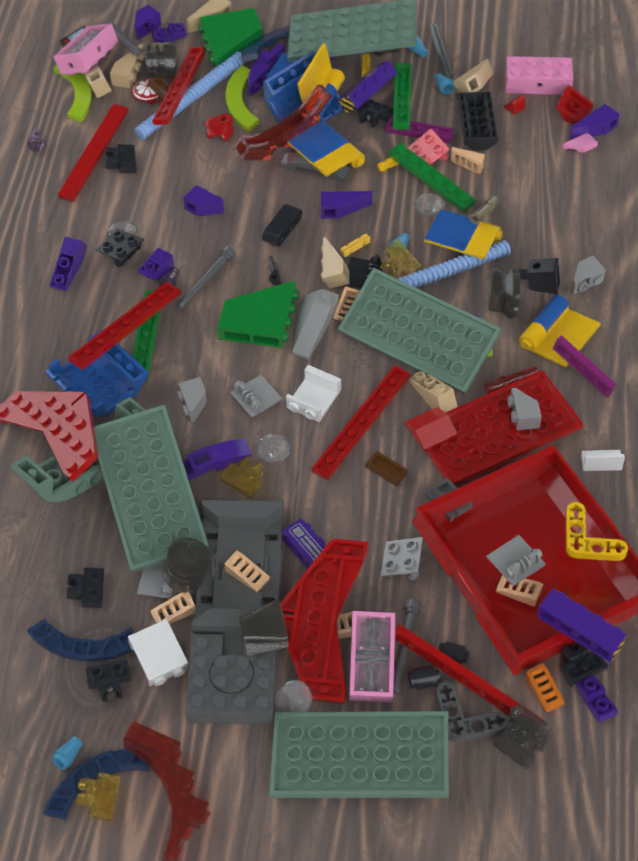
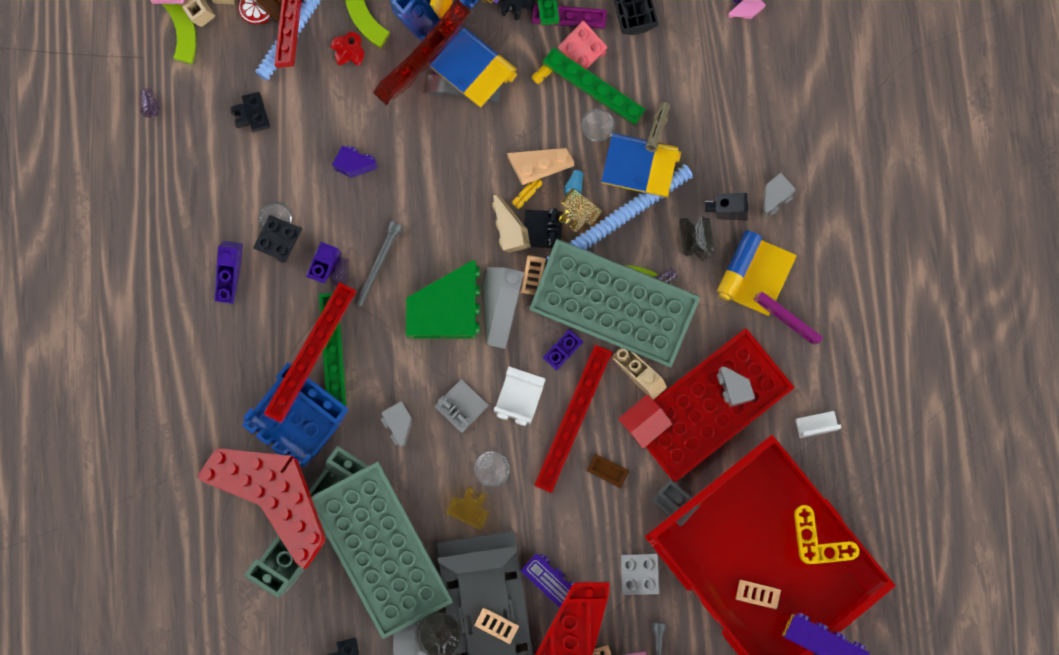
camera: 10 degrees left, 25 degrees up
red tile [58,104,129,202] -> none
dark purple slope [183,438,252,481] -> none
black beam [262,204,302,247] -> none
black hand [268,256,282,286] -> none
dark purple slope [321,191,373,219] -> none
light nougat slope [451,147,485,174] -> none
clear red pin [484,366,539,394] -> none
light grey hinge [487,535,546,586] -> none
none -> light nougat wing [507,148,574,185]
none -> dark purple slope [543,329,584,371]

